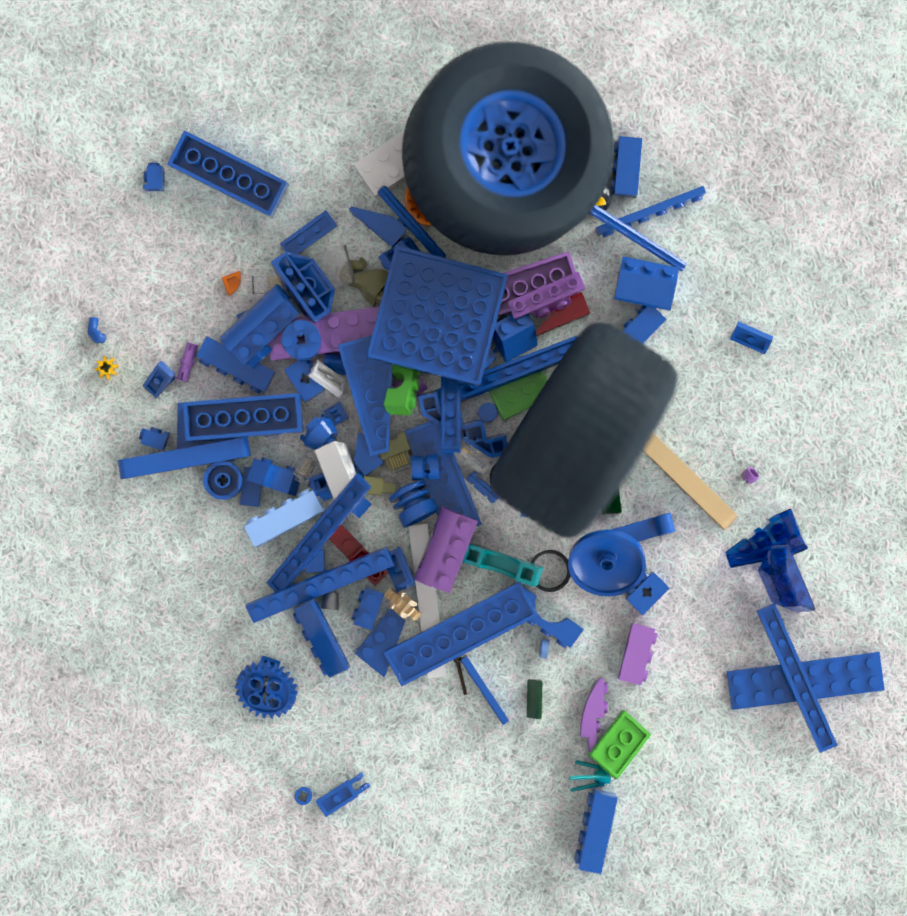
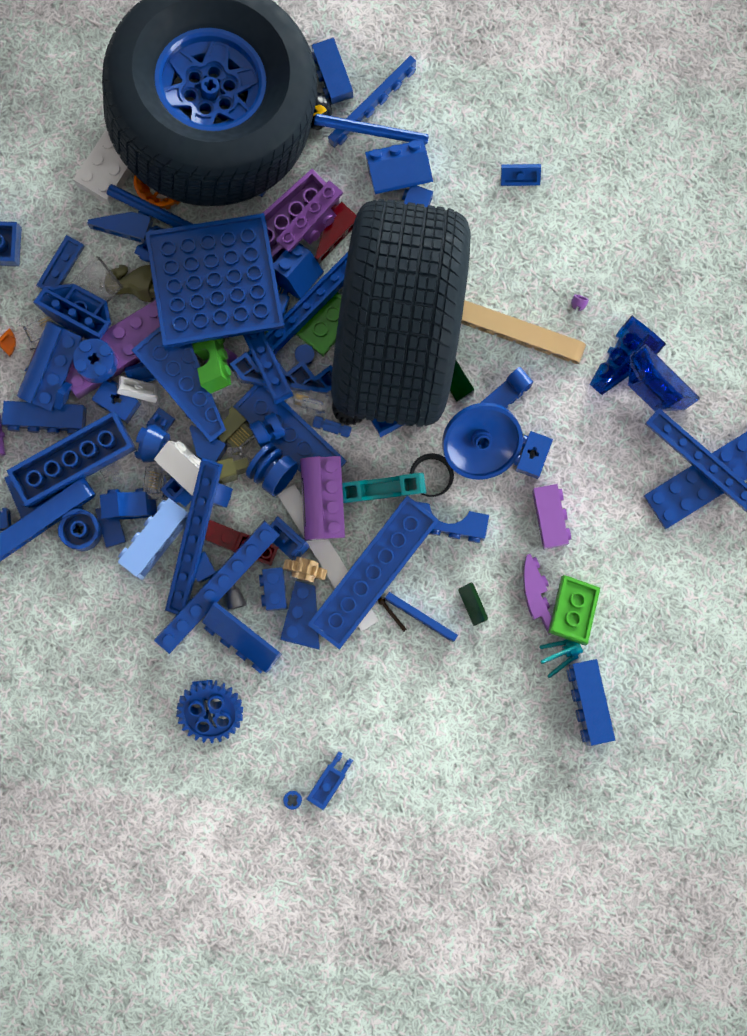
camera: 20 degrees left, 5 degrees down
medium blue tile [539,639,549,659] -> none

